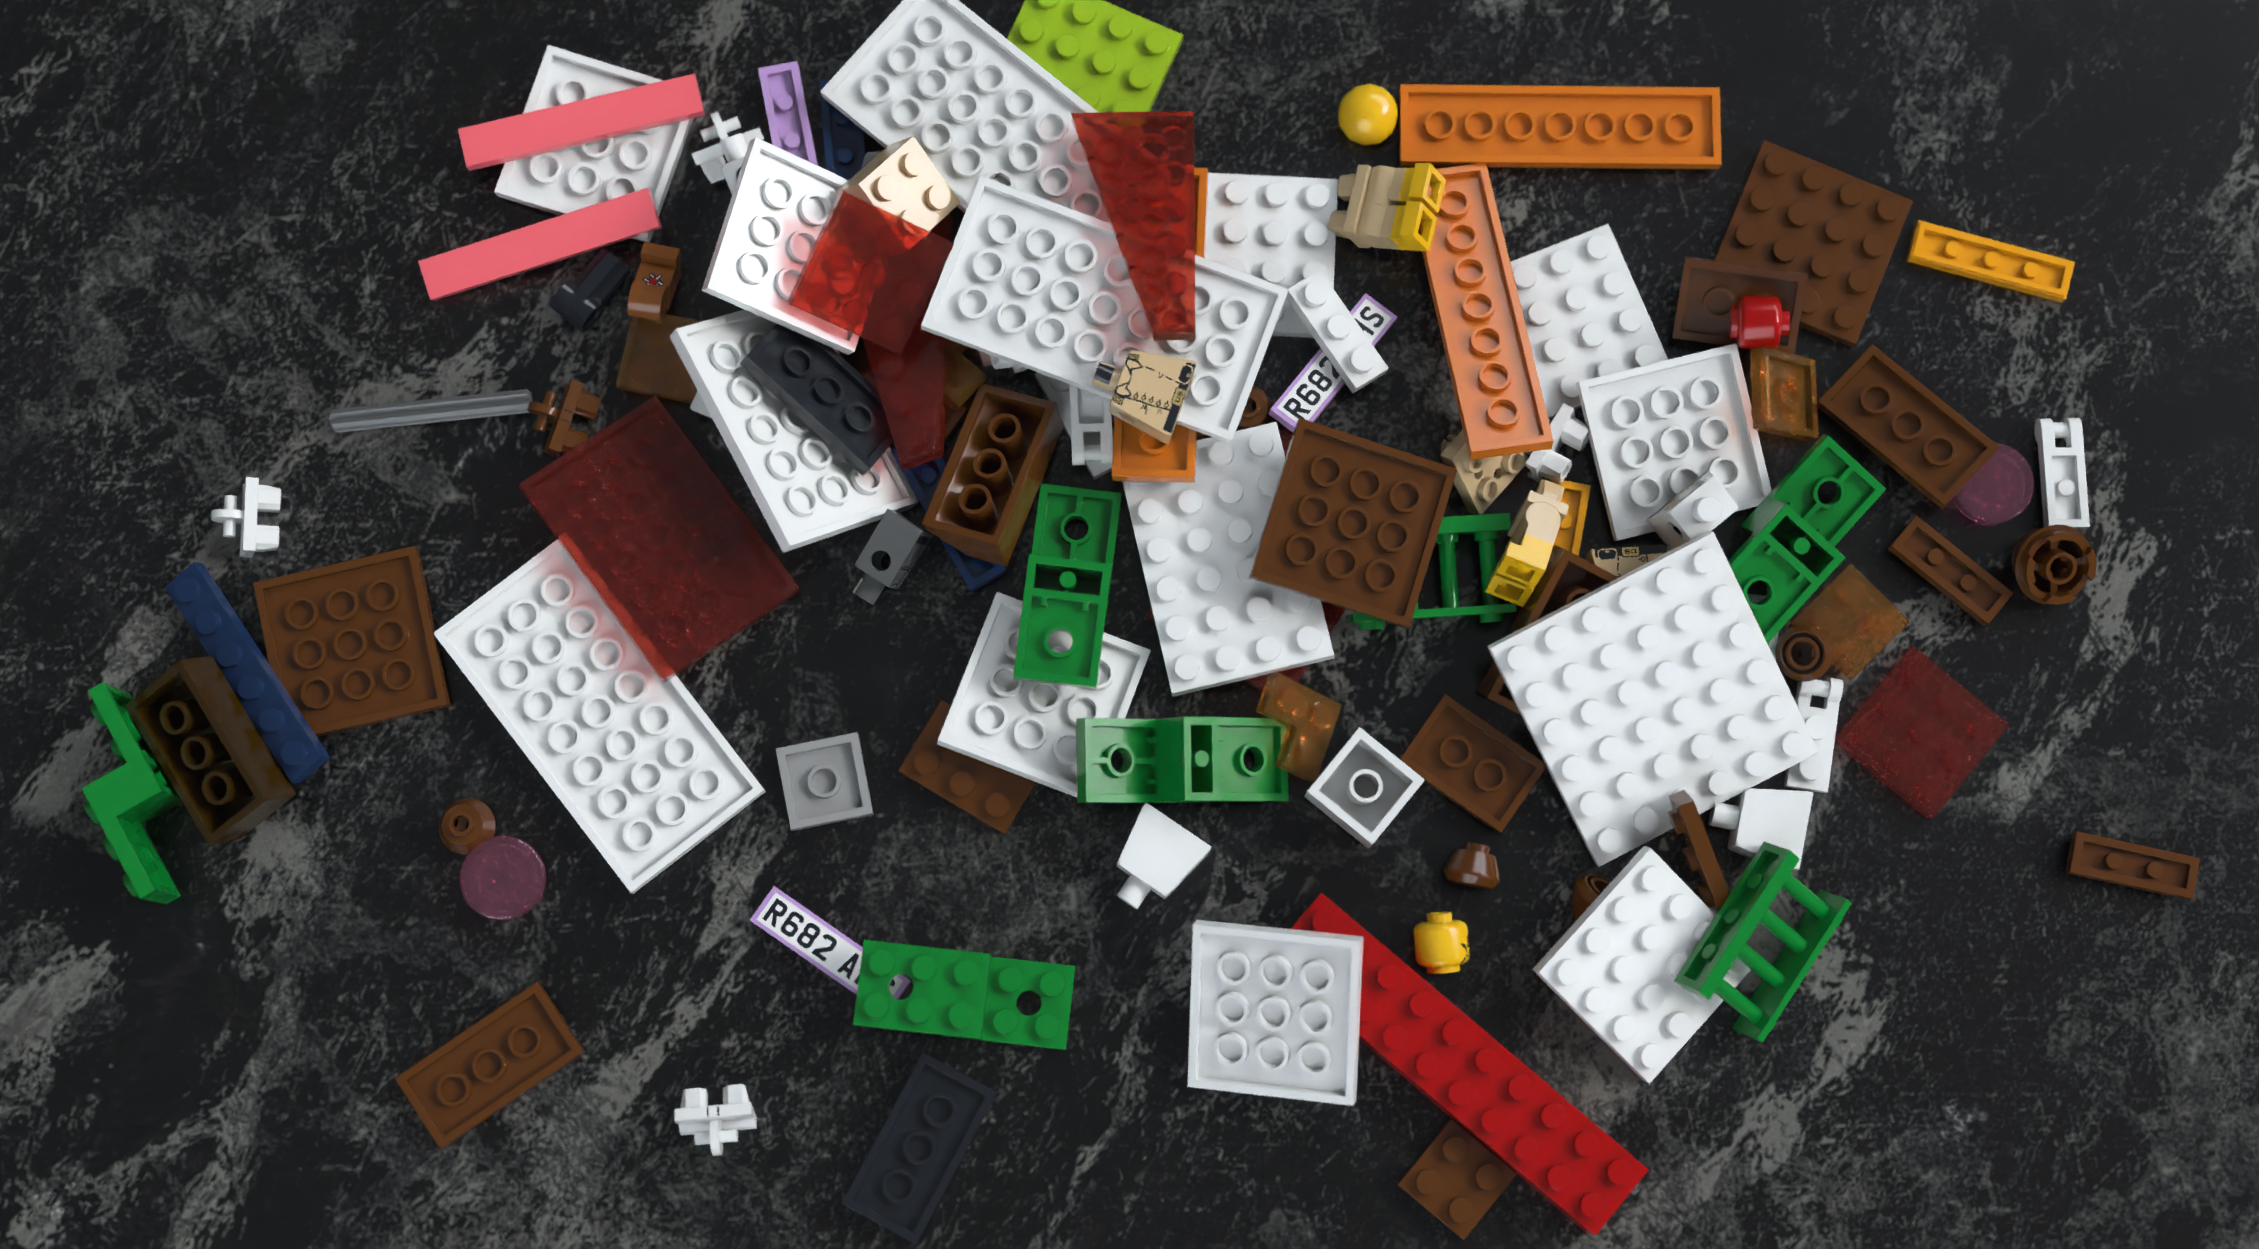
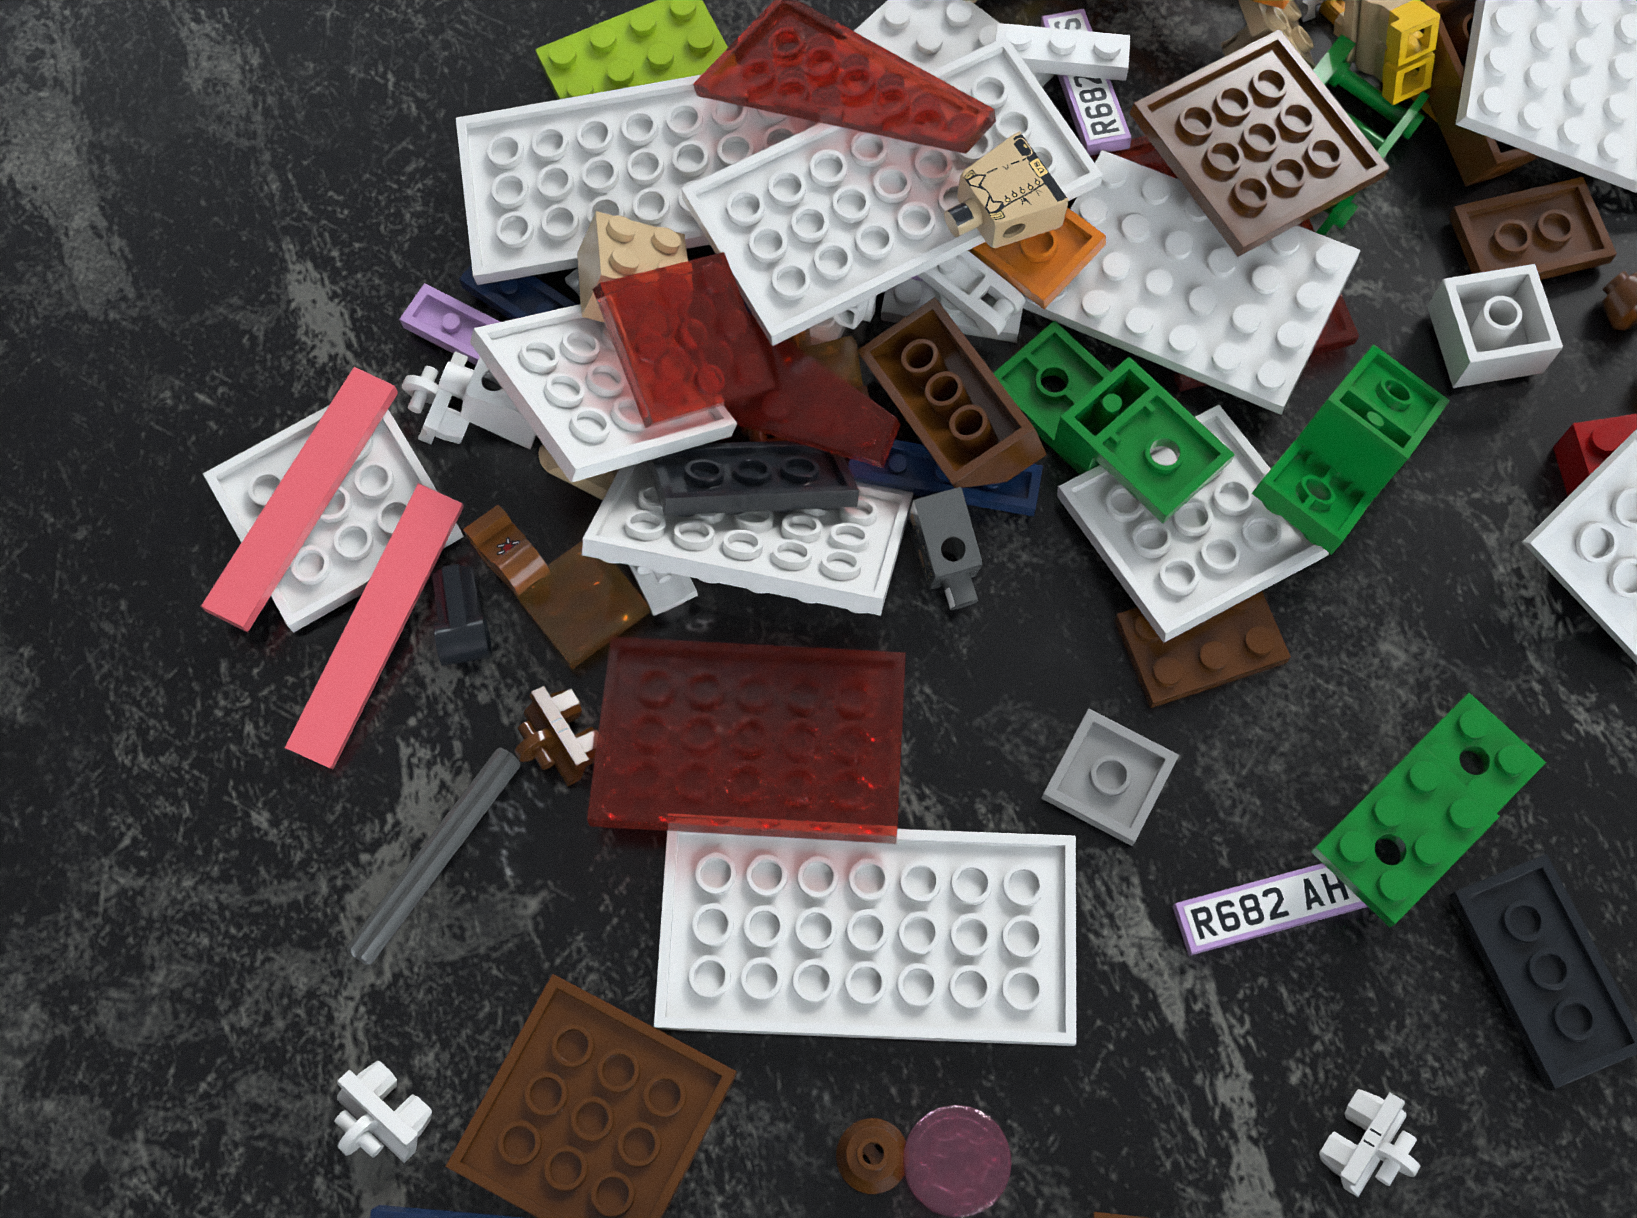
camera: 45 degrees left, 10 degrees down
white torso [1117,803,1211,909] -> none
clear orange plate [1256,673,1342,781] -> none

